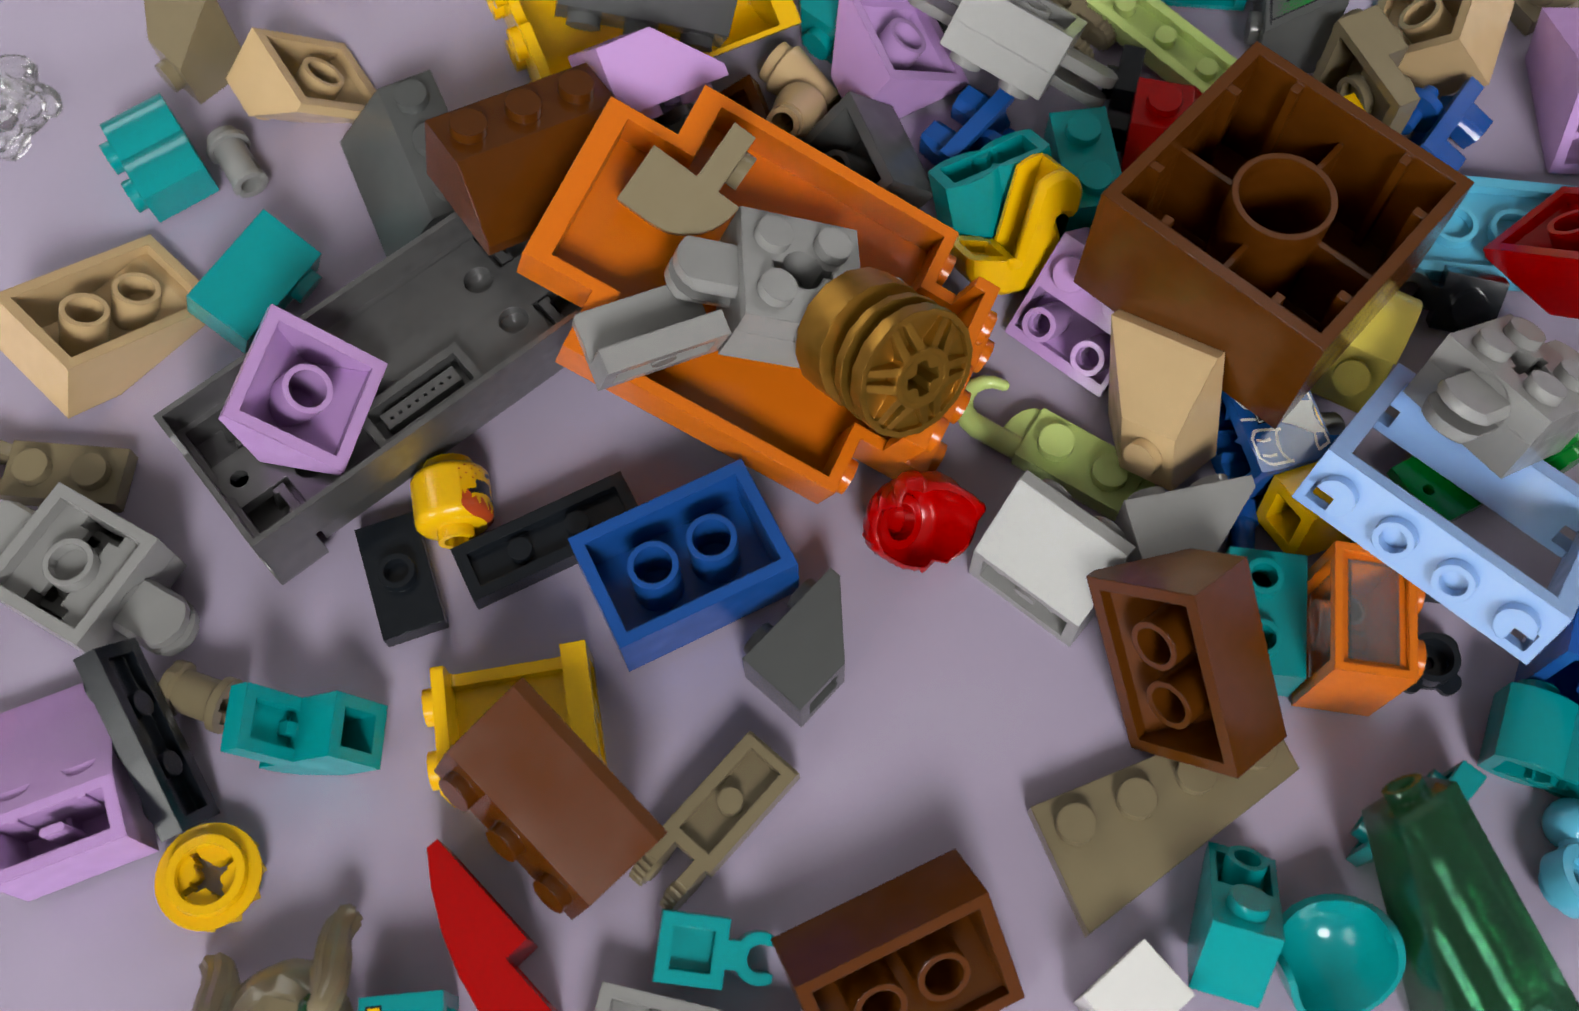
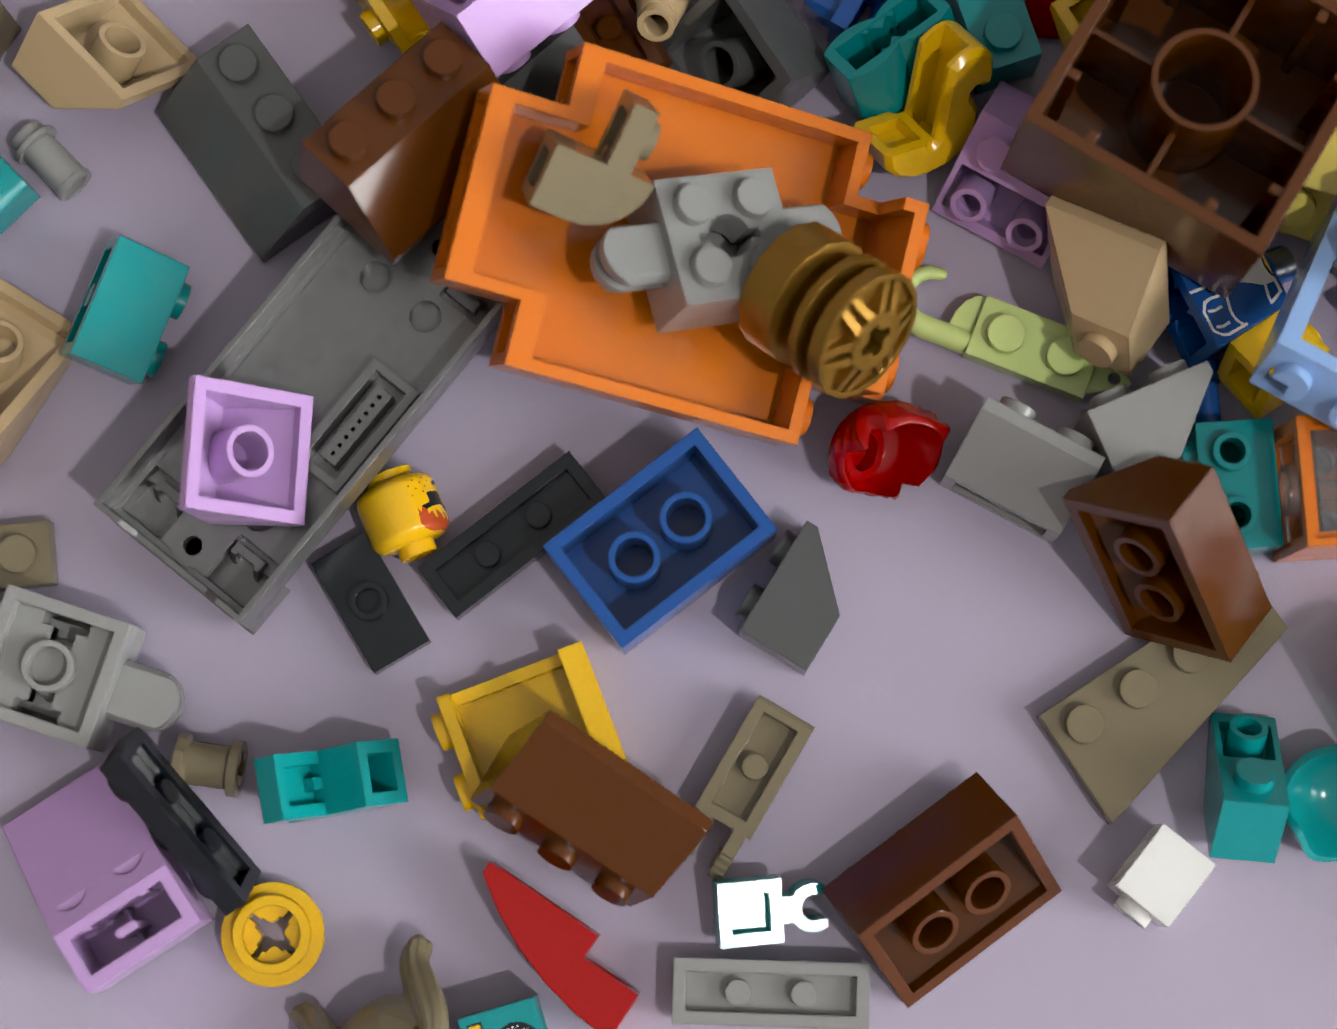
camera: 10 degrees left, 15 degrees up
light grey panel [572,285,731,391] -> none

